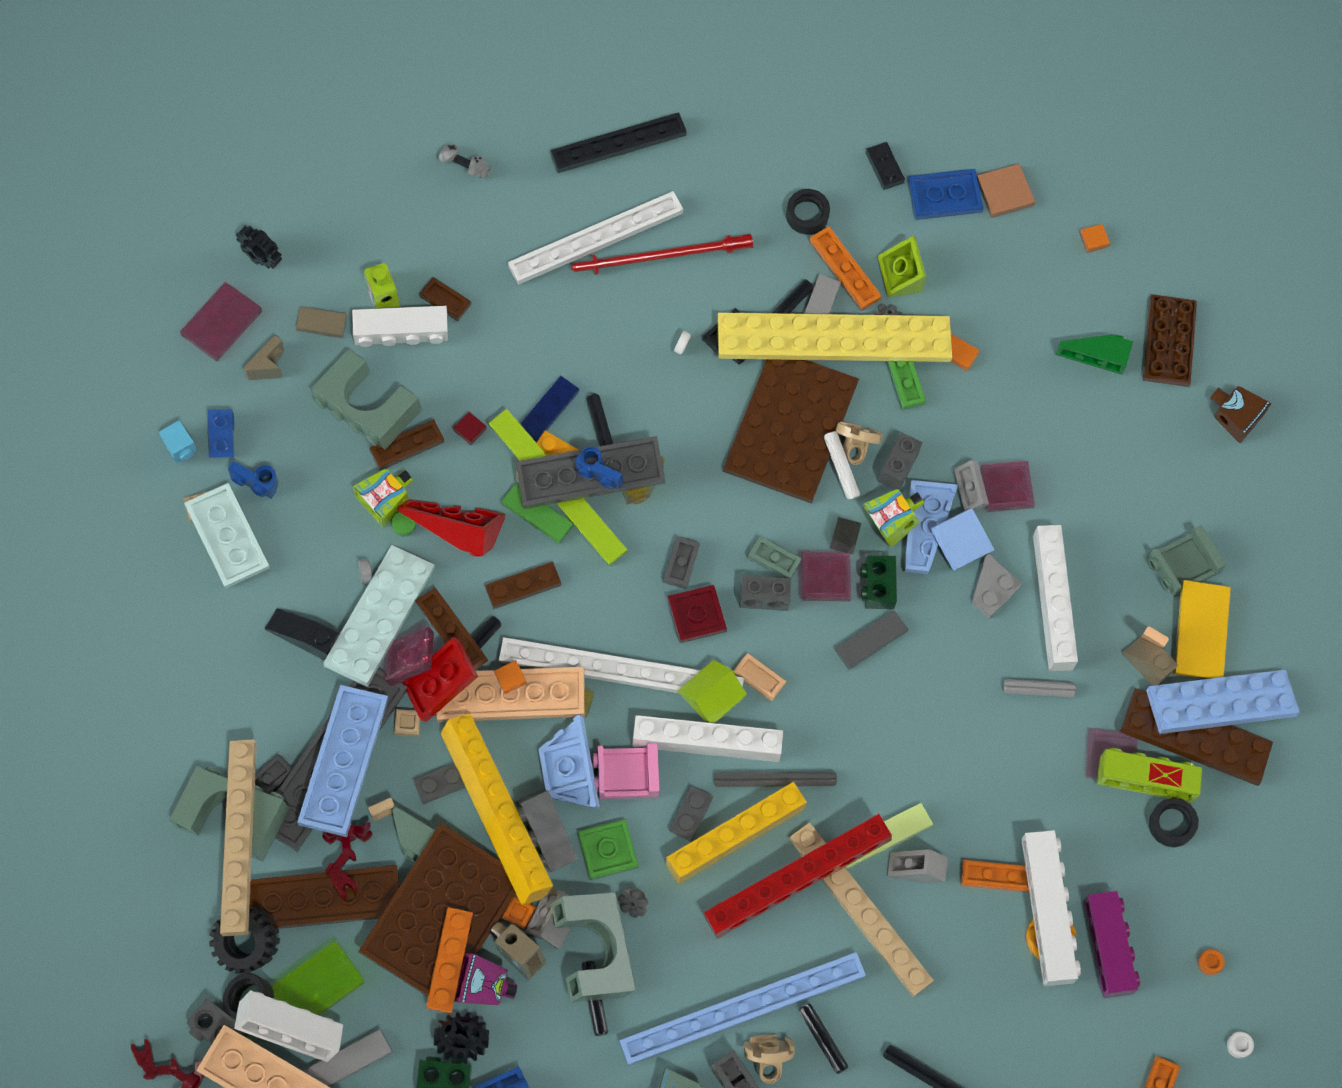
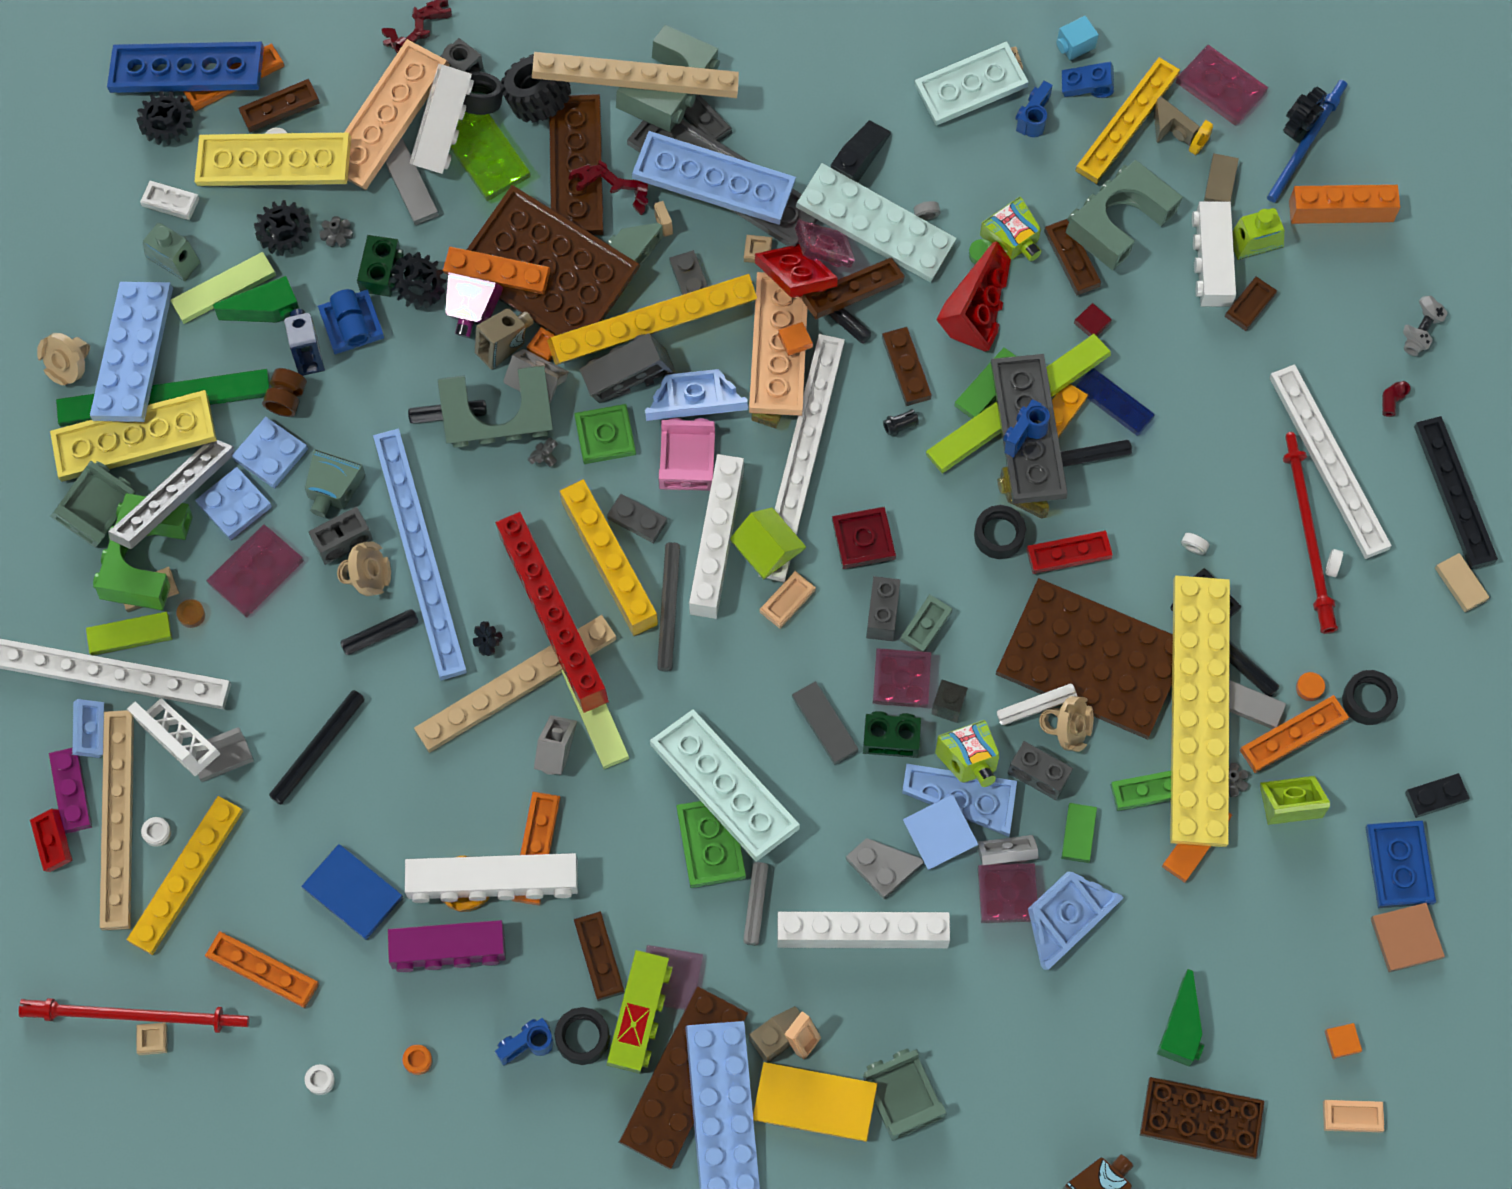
camera: 100 degrees right, 0 degrees up
dark grey plate [663,537,700,589] -> none
none -> blue tile [301,844,403,940]
none -> black plant [473,621,503,656]
none -> blue plate [495,1018,554,1066]
none -> reddish brown tile [574,911,625,1002]
none -> light aqua plate [650,709,800,862]
none -> bright green plate [676,801,746,888]
none -> black pin [883,409,919,436]
none -> black tyre [974,505,1026,559]
none -> red plate [1026,530,1113,574]
none -> light blue wing [1028,872,1123,970]
none -> bright green tile [1061,803,1097,863]
none -> yellow plate [1075,57,1180,184]
none -> yellow tile [1188,120,1213,155]
none -> blue bar [1267,80,1348,203]
none -> orange brick [1289,184,1400,224]
none -> orange tile [1296,672,1325,701]
none -> light nougat tile [1323,1100,1384,1133]
none -> white tile [1325,549,1343,578]
none -> dark red arm [1382,381,1411,417]
none -> tan tile [1435,553,1490,612]

